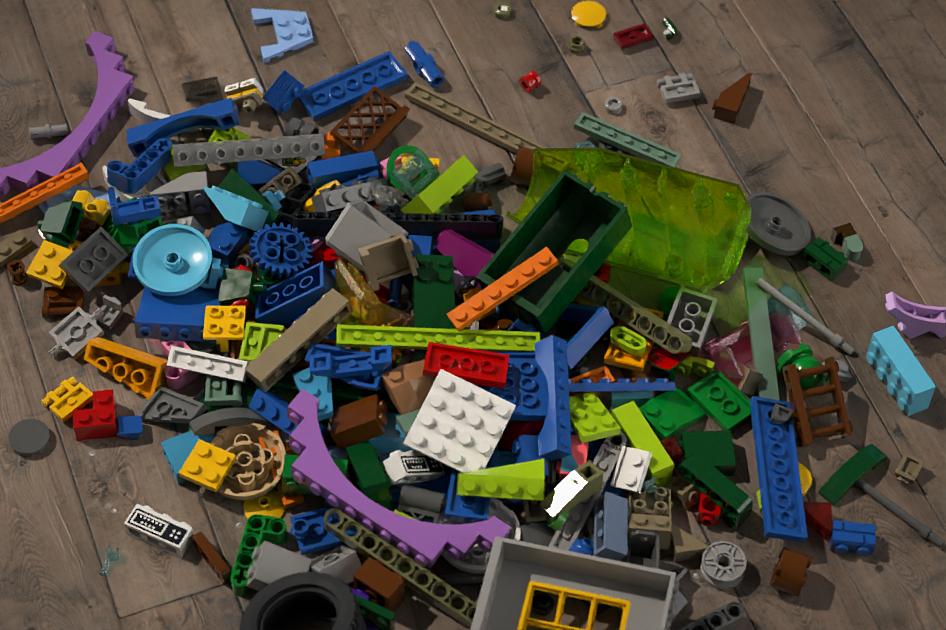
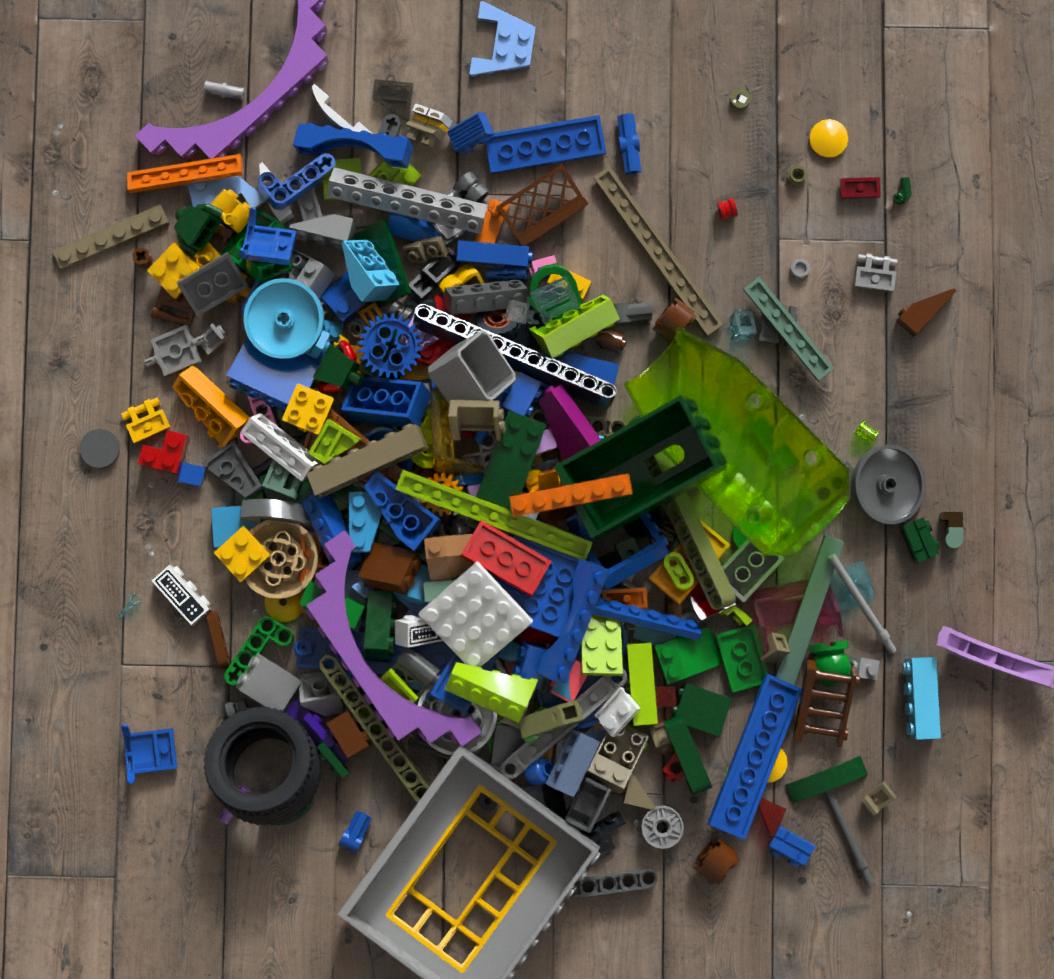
camera: 25 degrees right, 30 degrees up
dark azure tile [262,190,286,210] -> none
blue slope [310,345,392,377] -> none
clear light blue hand [643,477,659,493] -> none
dark grey tile [770,403,794,424] -> none

